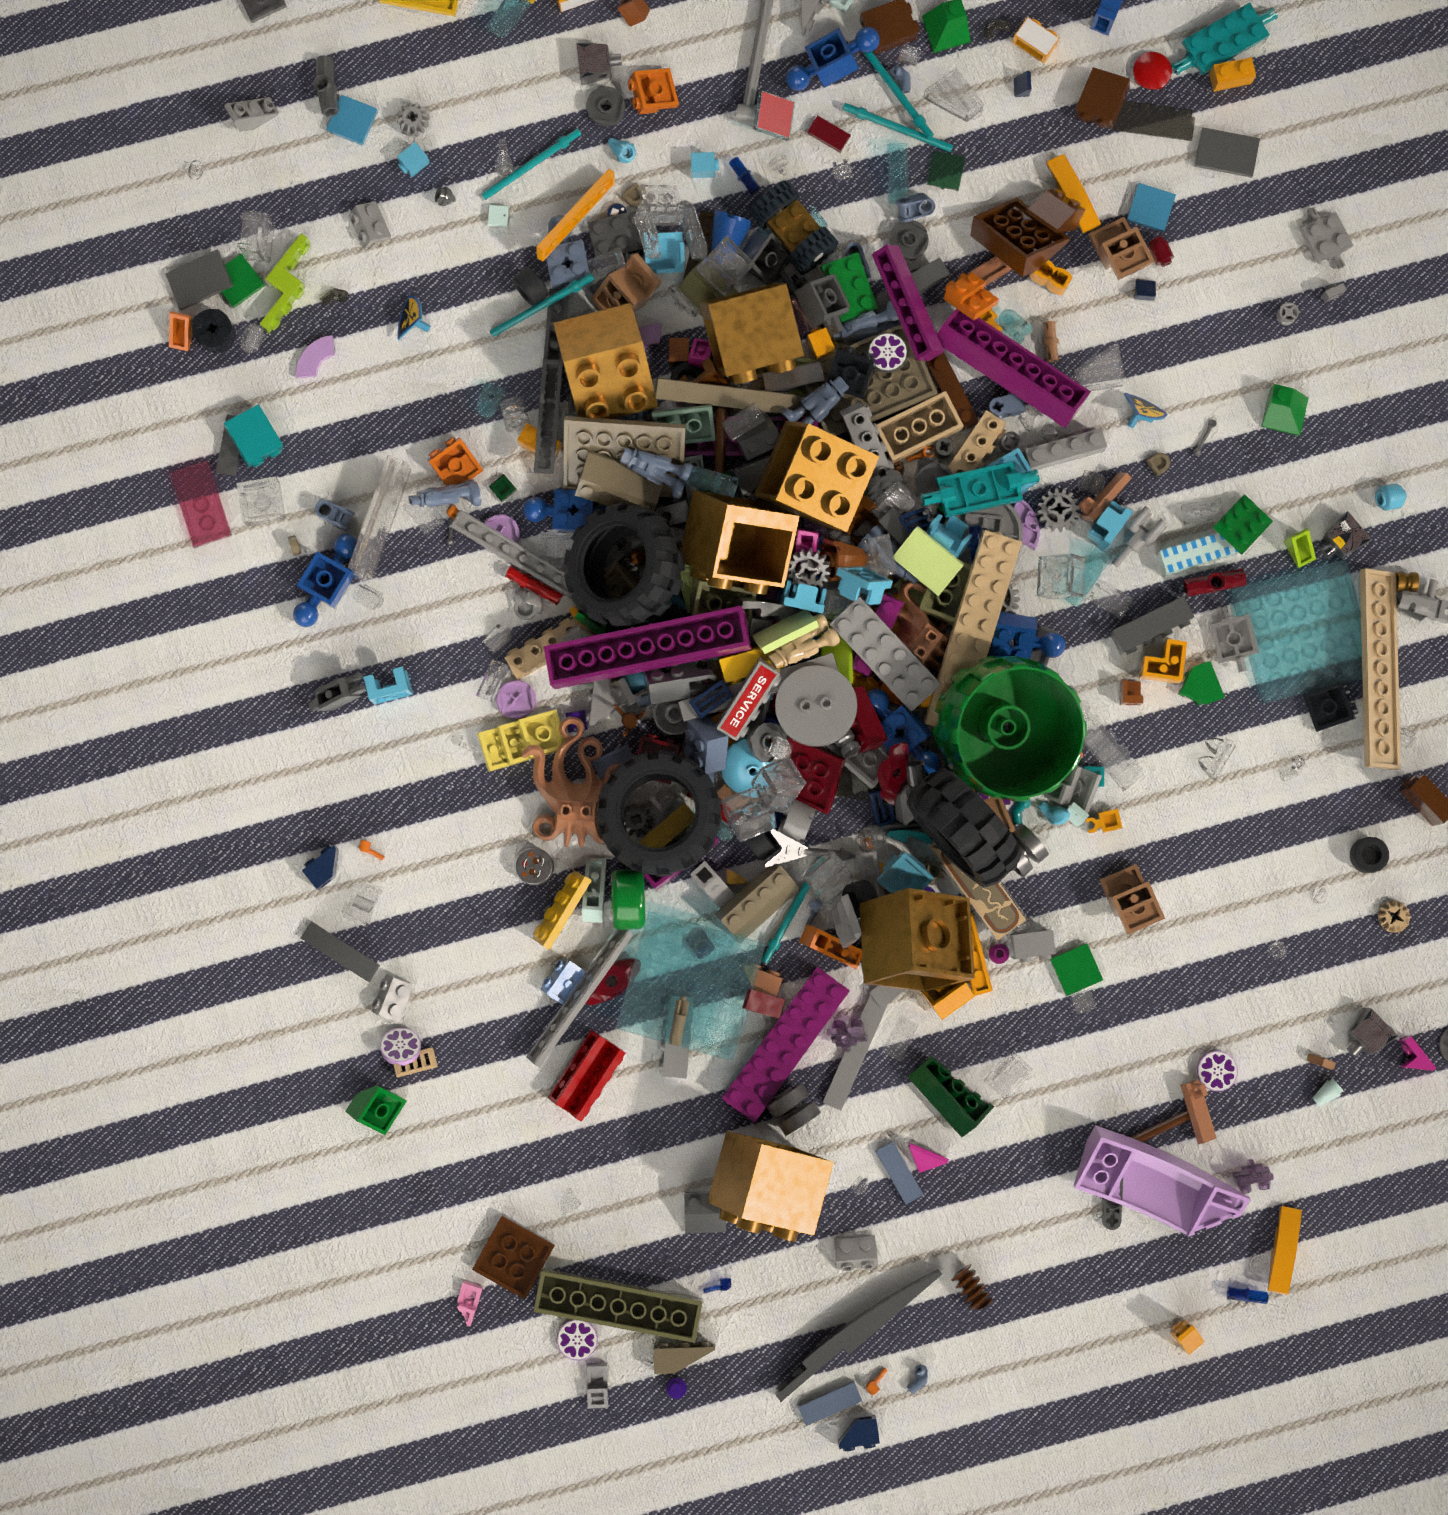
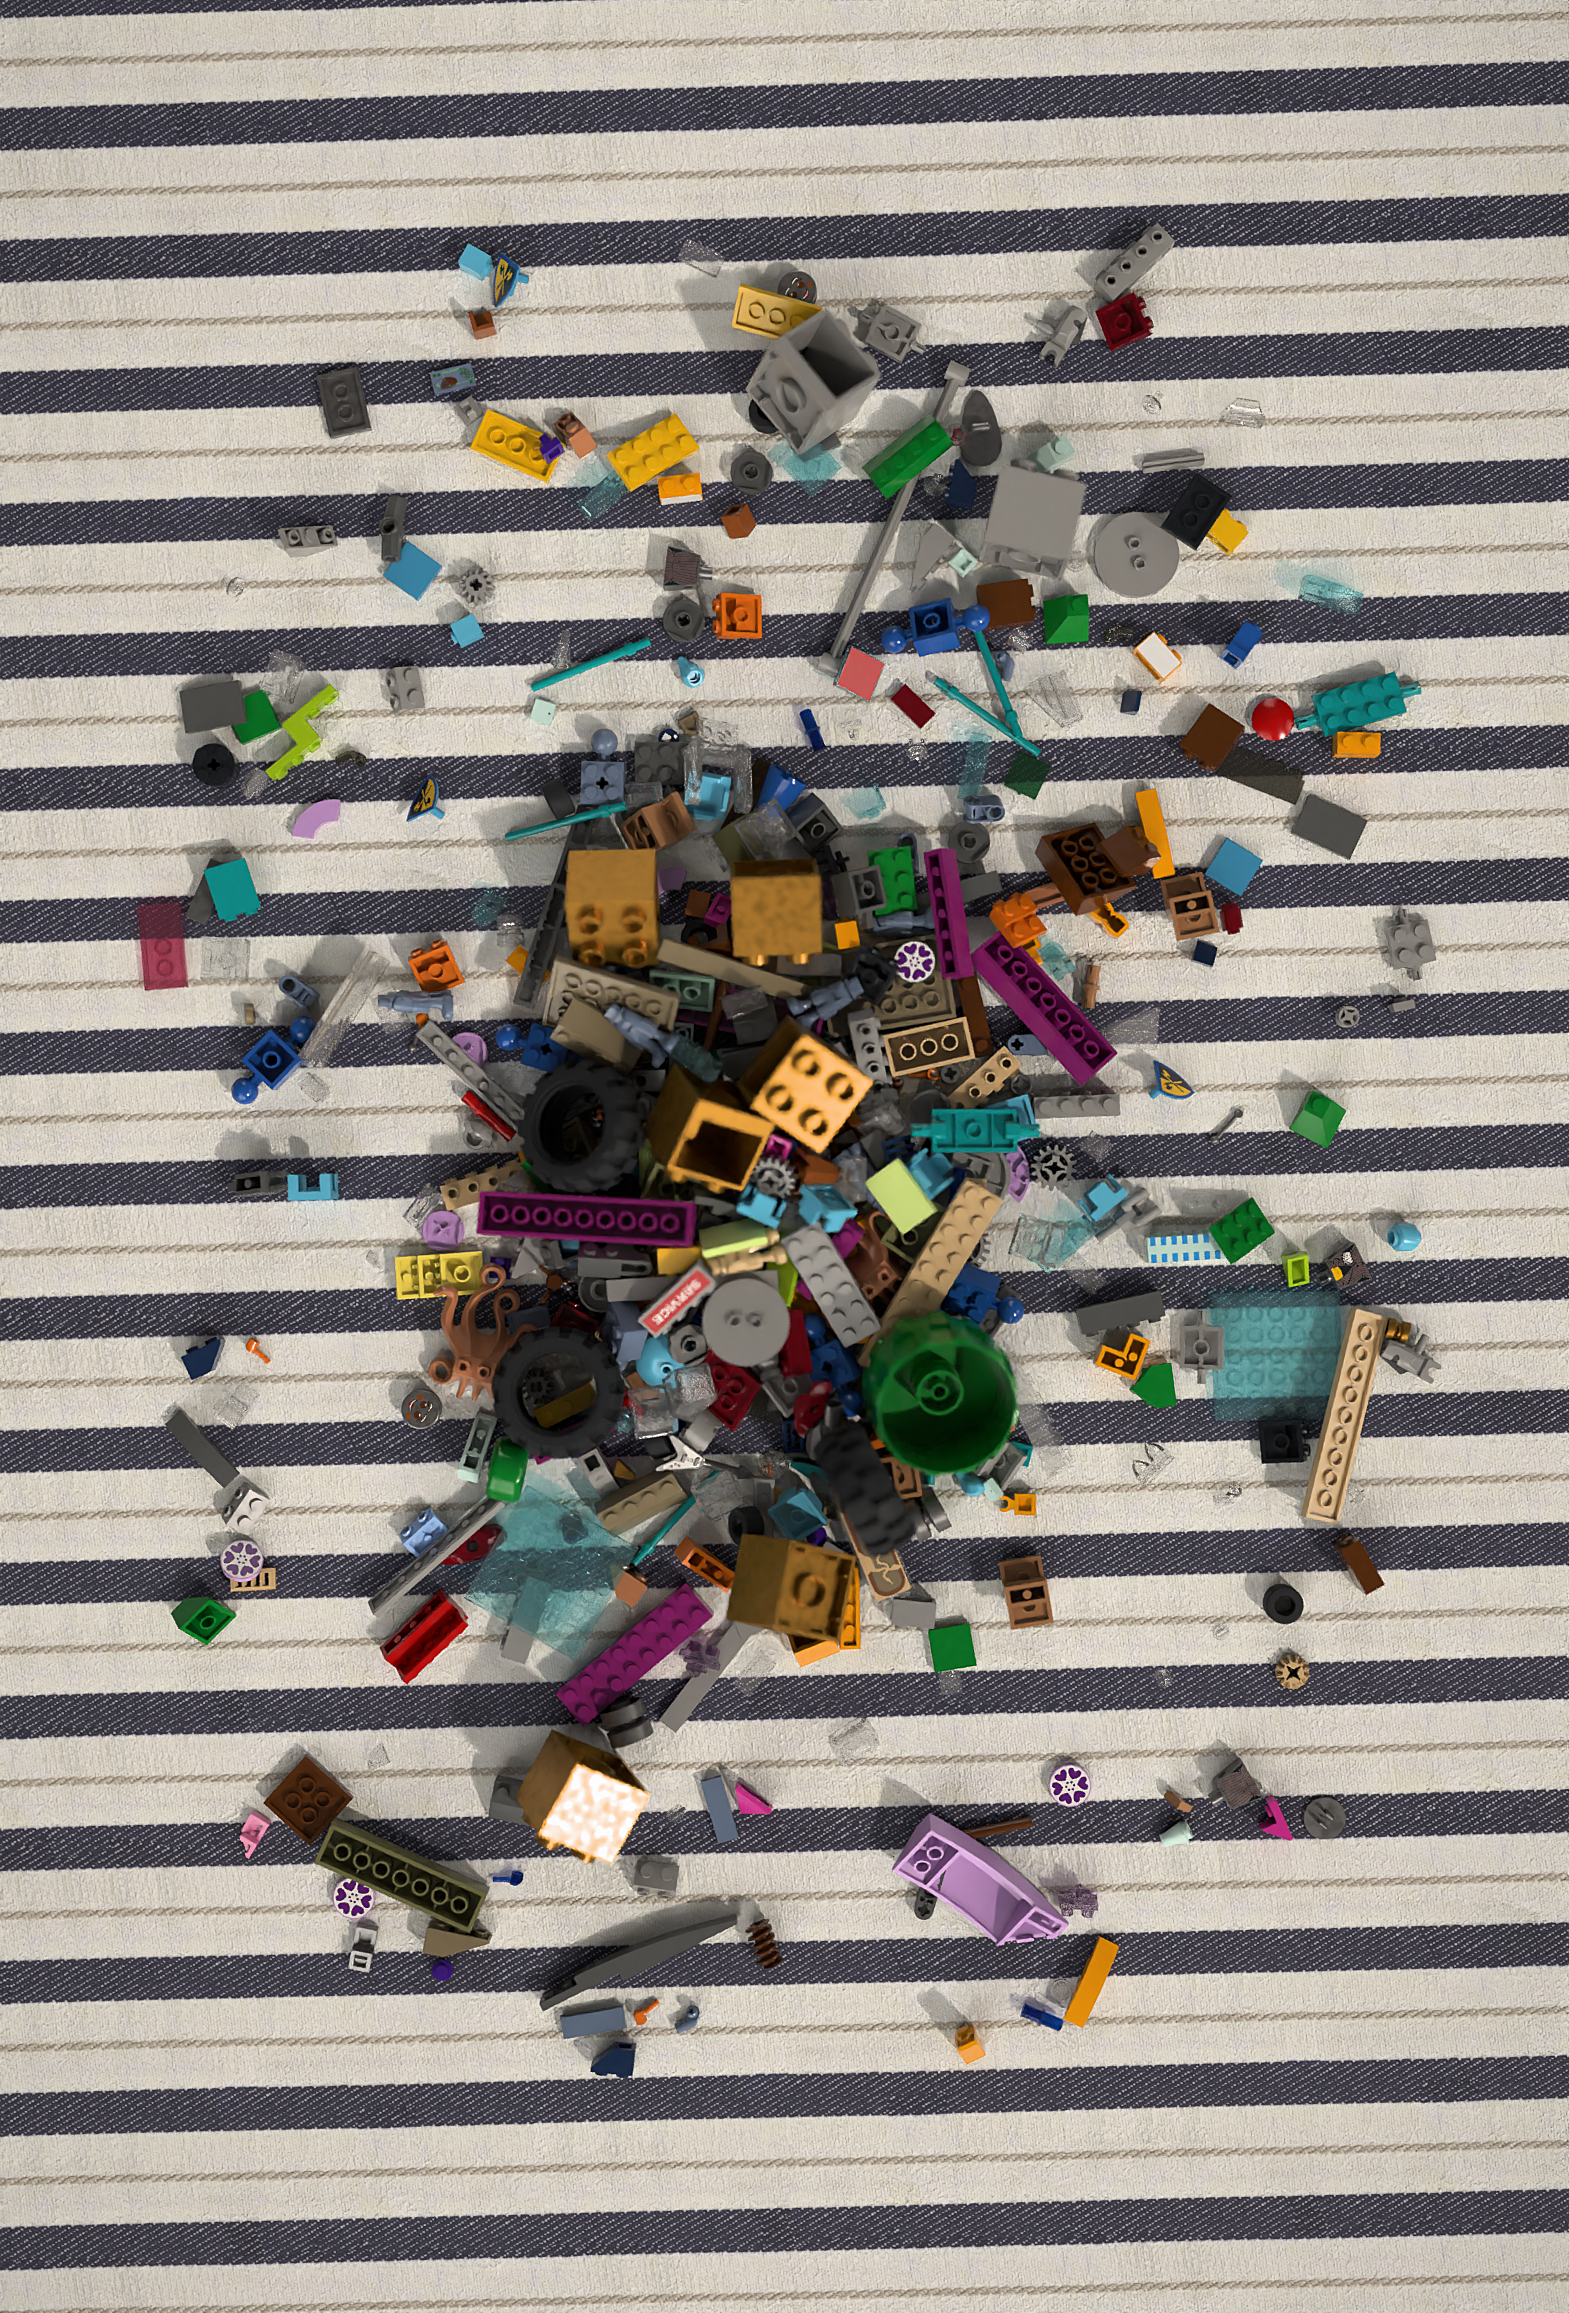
camera: 10 degrees right, 5 degrees up
orange slope [169,311,193,351] -> none
dark grey plate [435,186,456,206] -> none
clear brick [483,623,512,653] -> none
dark green tile [489,474,517,502] -> none
yellow plate [532,870,592,950] -> none
light orange tile [536,169,614,261] -> none
dark tan piece [668,996,689,1046] -> none
dark blue tile [689,679,734,719] -> none
medium azure brick [691,152,719,178] -> none
dark red tile [742,988,785,1019] -> none
black plate [750,180,839,275] -> none
clear tile [768,736,791,760] -> none
sand blue hand [806,898,822,926] -> none
light grey slope [831,894,862,949] -> none
dark green wedge [908,1056,995,1138] -> none
magenta plate [989,944,1009,964] -> none
nougat hinge [1078,473,1132,521] -> none
dark orange panel [1120,679,1143,706] -> none
dark tan tile [1146,453,1170,477] -> none
nougat hinge [1180,1079,1217,1144] -> none
dark red piece [1183,568,1246,597] -> none

